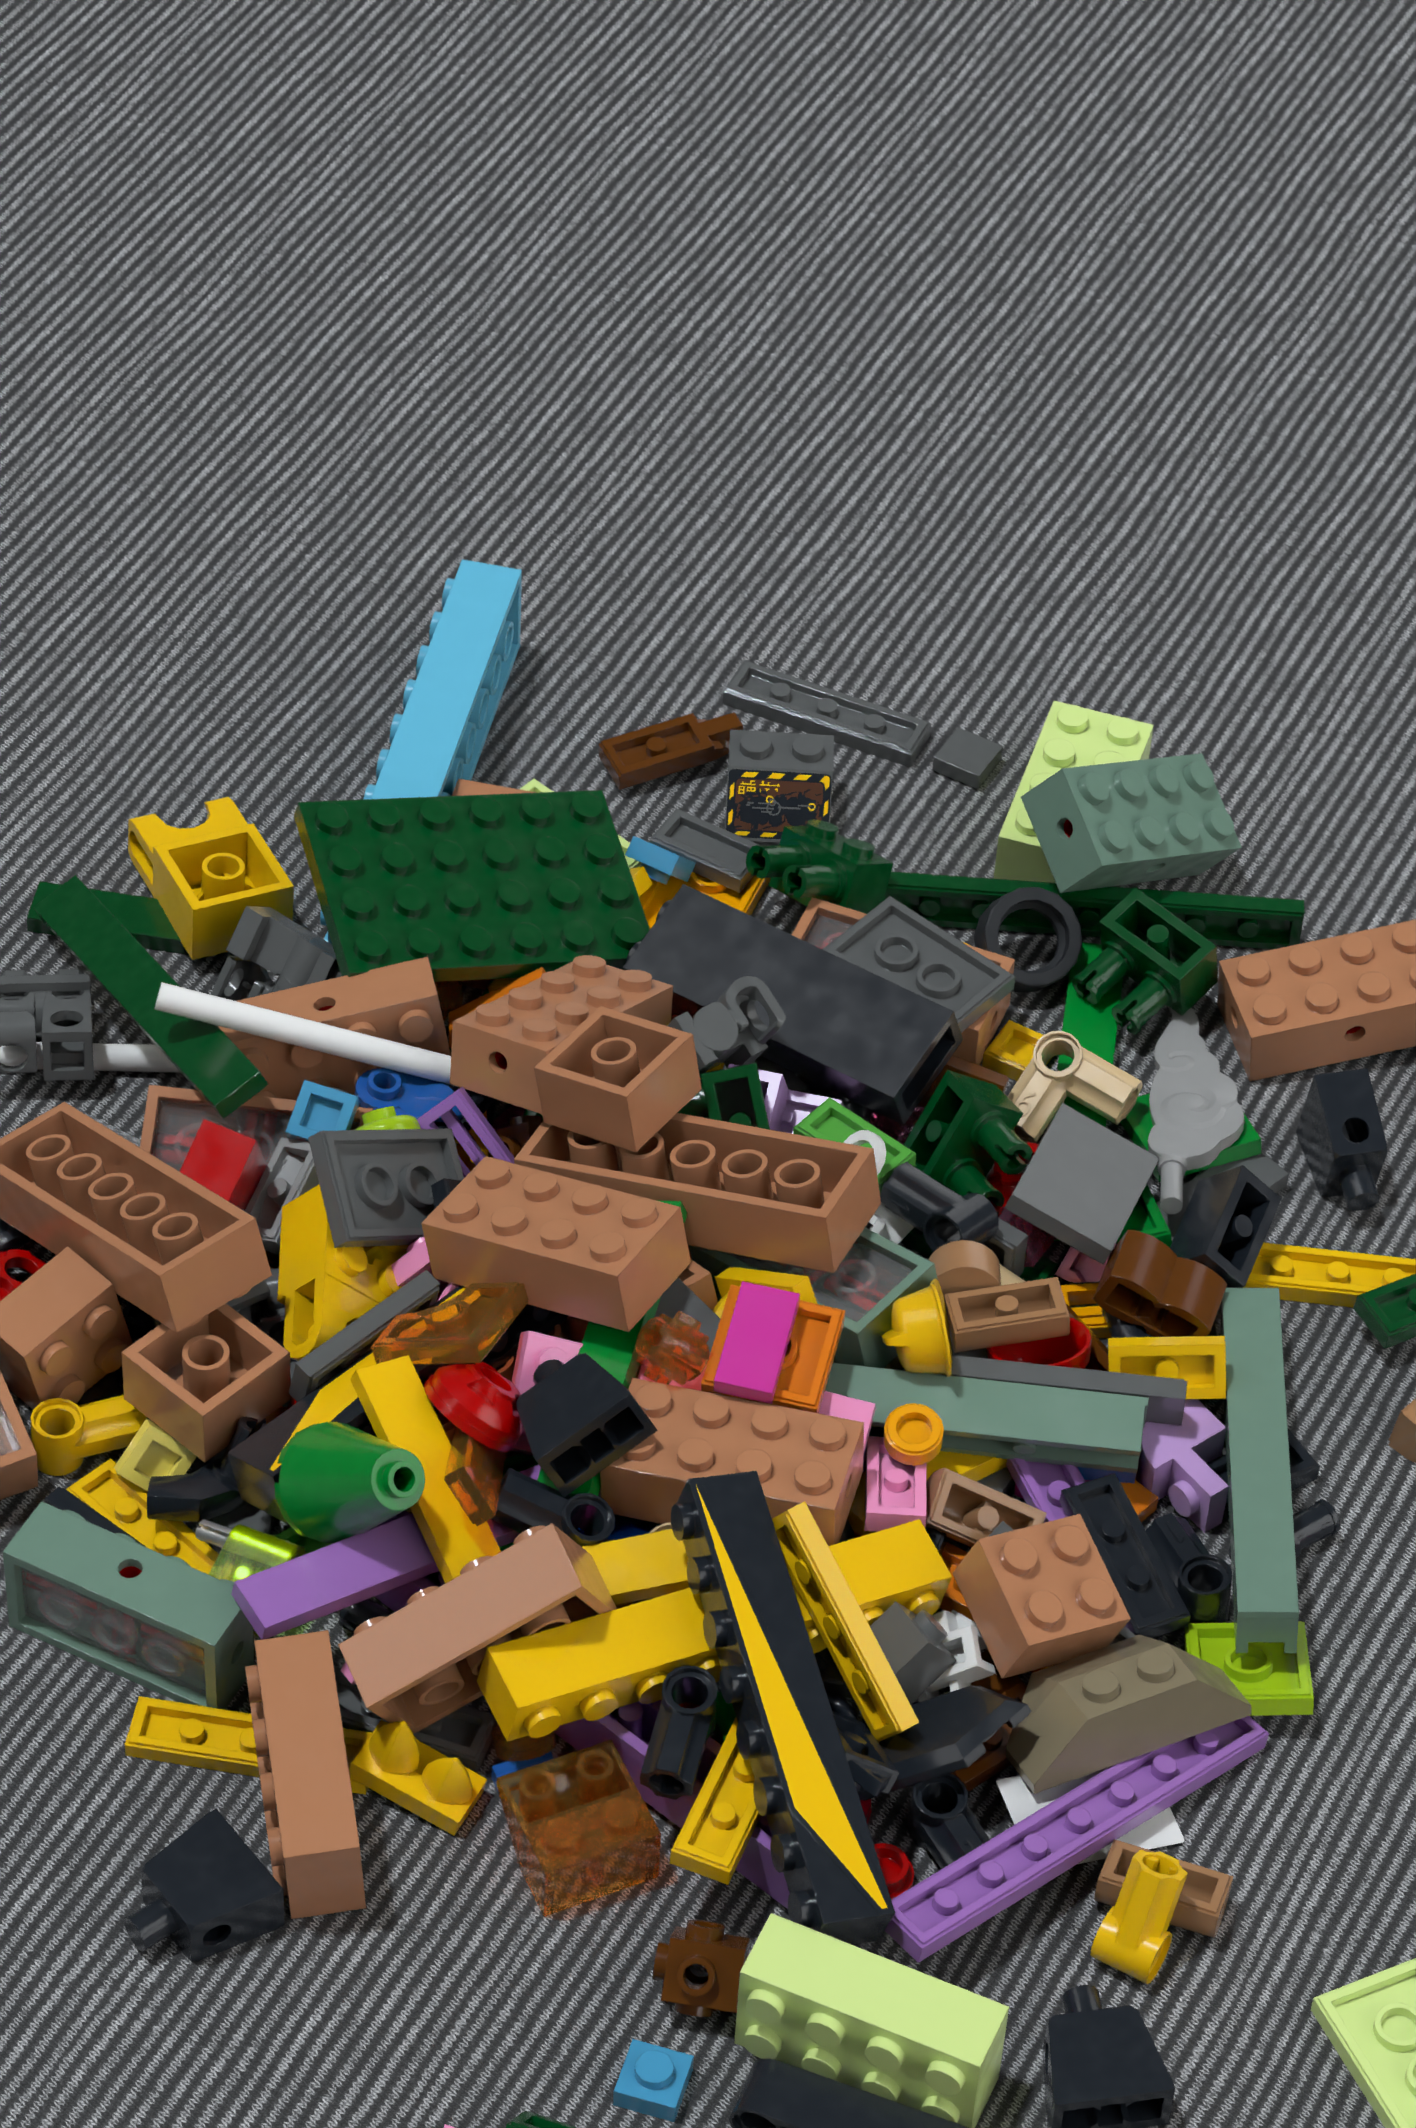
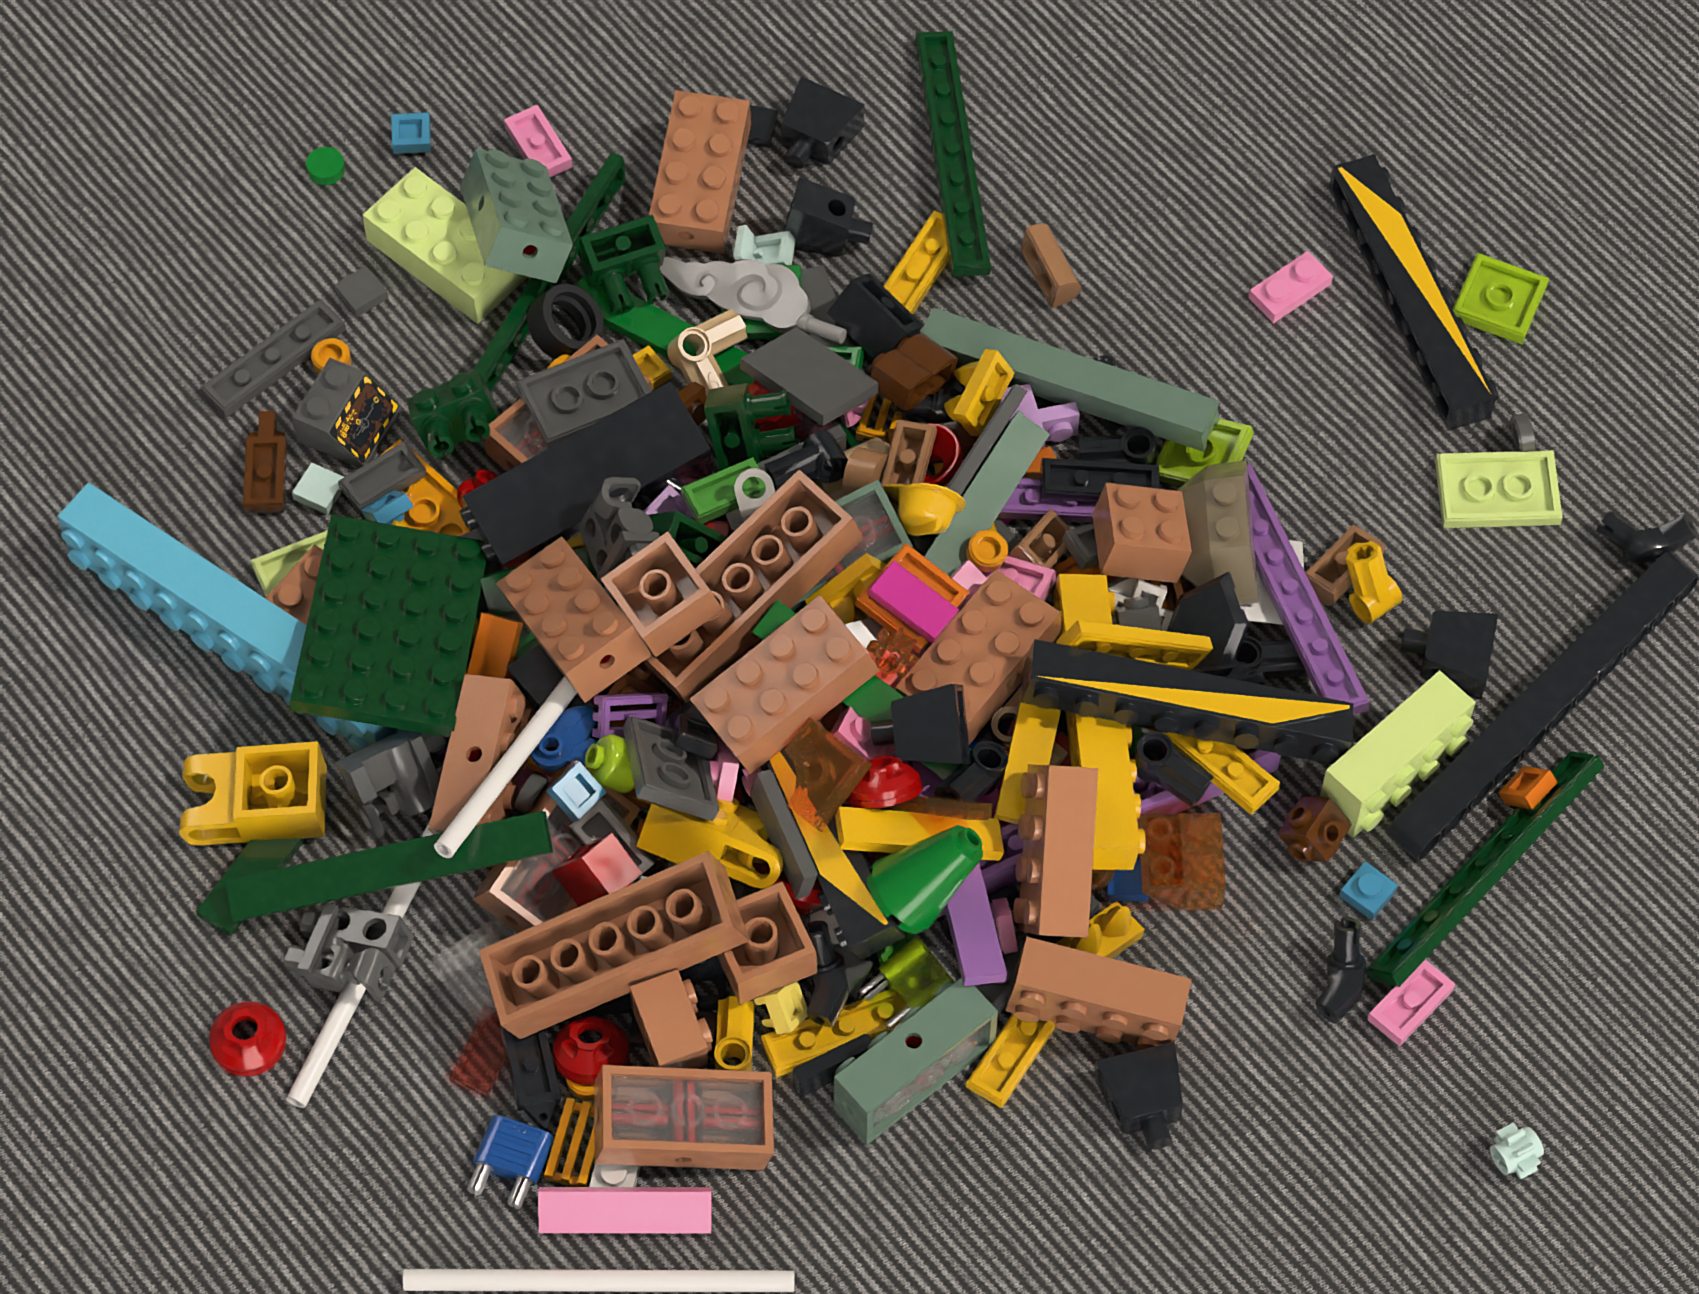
camera: 65 degrees left, 15 degrees up
none -> light aqua tile [292,463,344,515]
none -> green tile [306,147,345,185]
none -> light orange tile [311,338,351,374]
none -> dark azure plate [391,112,431,154]
none -> bright pink plate [504,105,573,177]
none -> light aqua bracket [732,225,796,265]
none -> black arm [1315,918,1366,1024]

